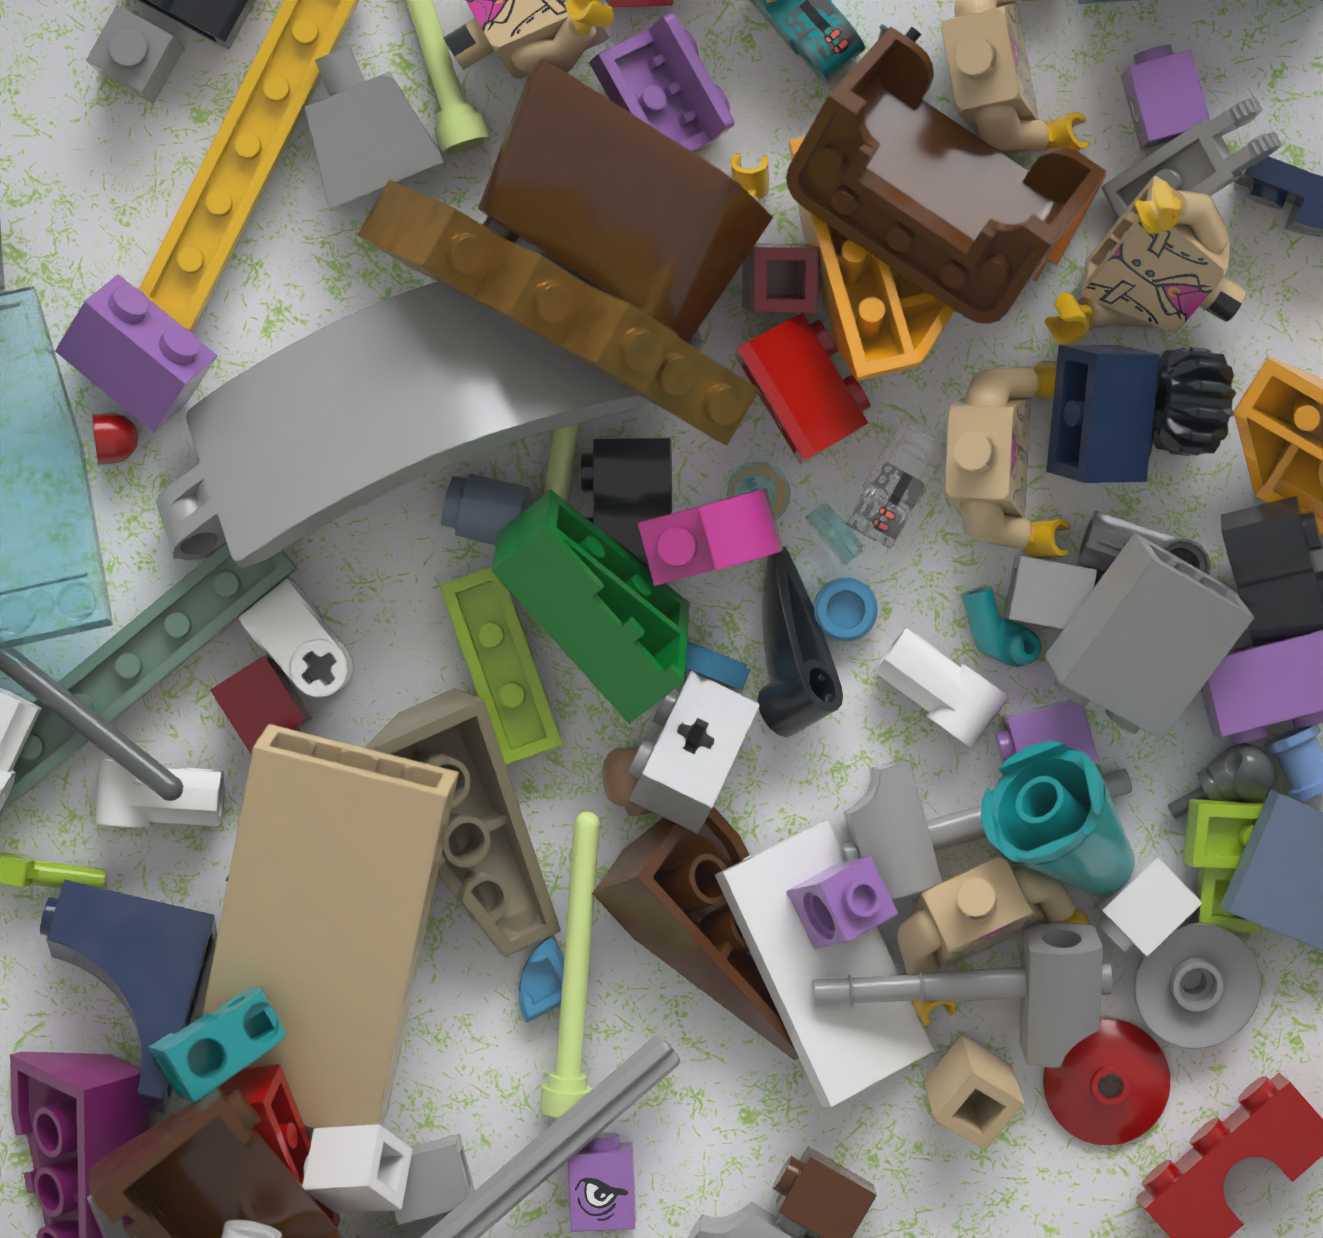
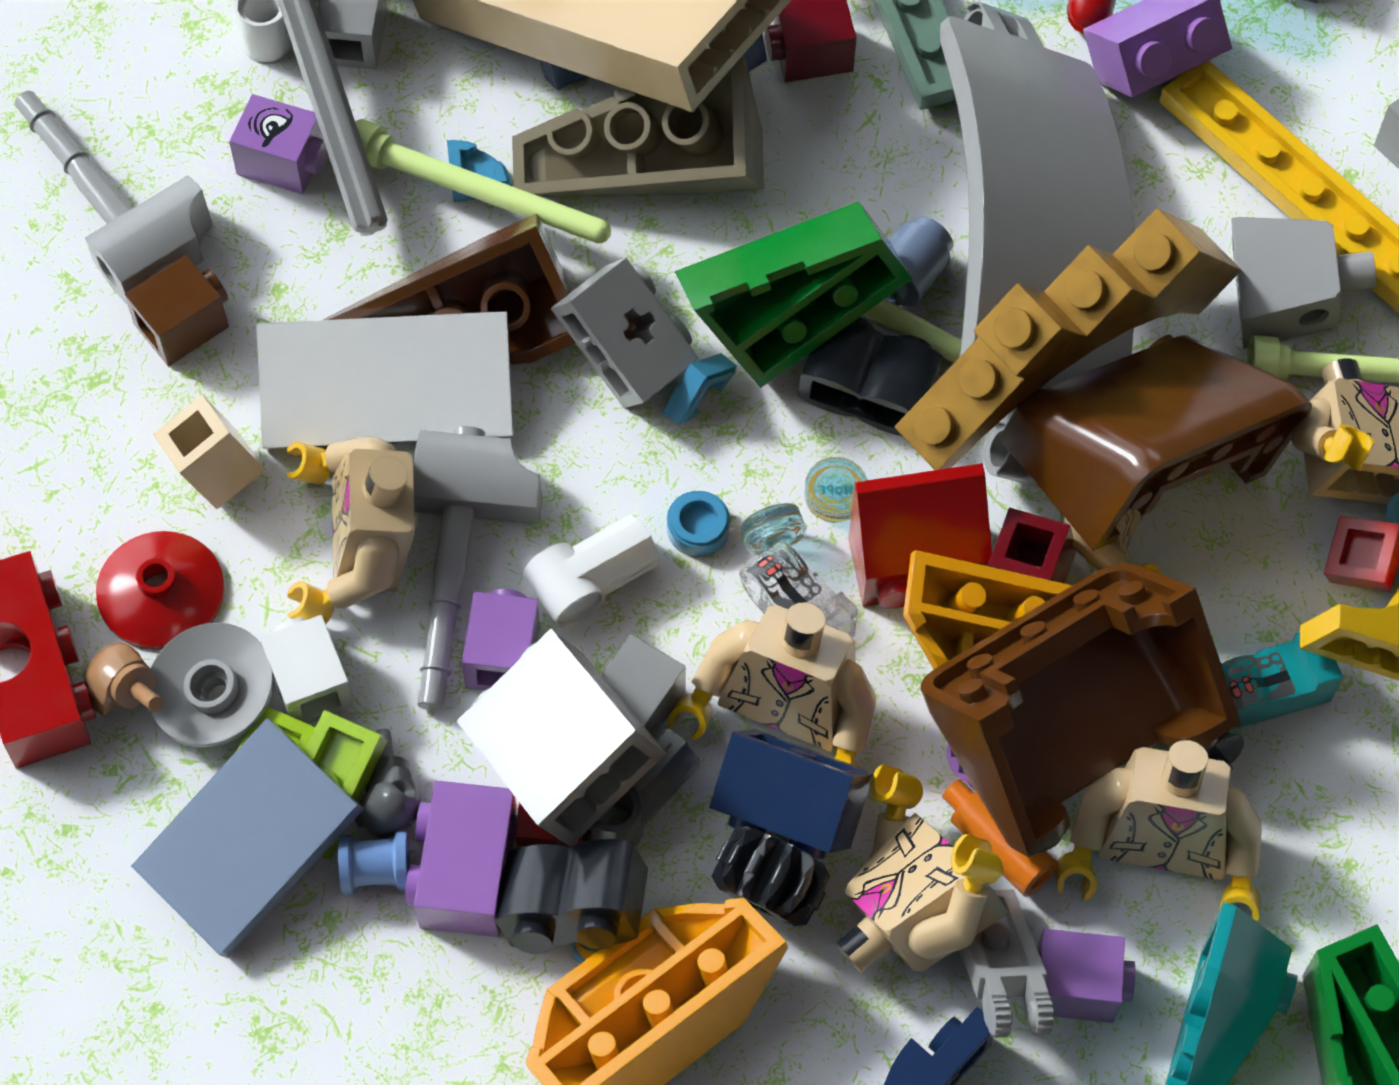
camera: 115 degrees right, 25 degrees down
white piece [239,576,354,697] -> none
lime plate [439,566,564,765] -> none
medium lavender bracket [589,13,735,153] -> none
dark pink brick [638,488,783,586] -> none
black piece [757,546,843,737] -> none
medium lavender brick [787,855,899,949] -> none
light grey piece [812,923,1113,1068] -> none
teal arm [961,586,1042,667] -> none
teal cone [981,741,1135,895] -> none
none -> medium nougat piece [83,642,163,717]

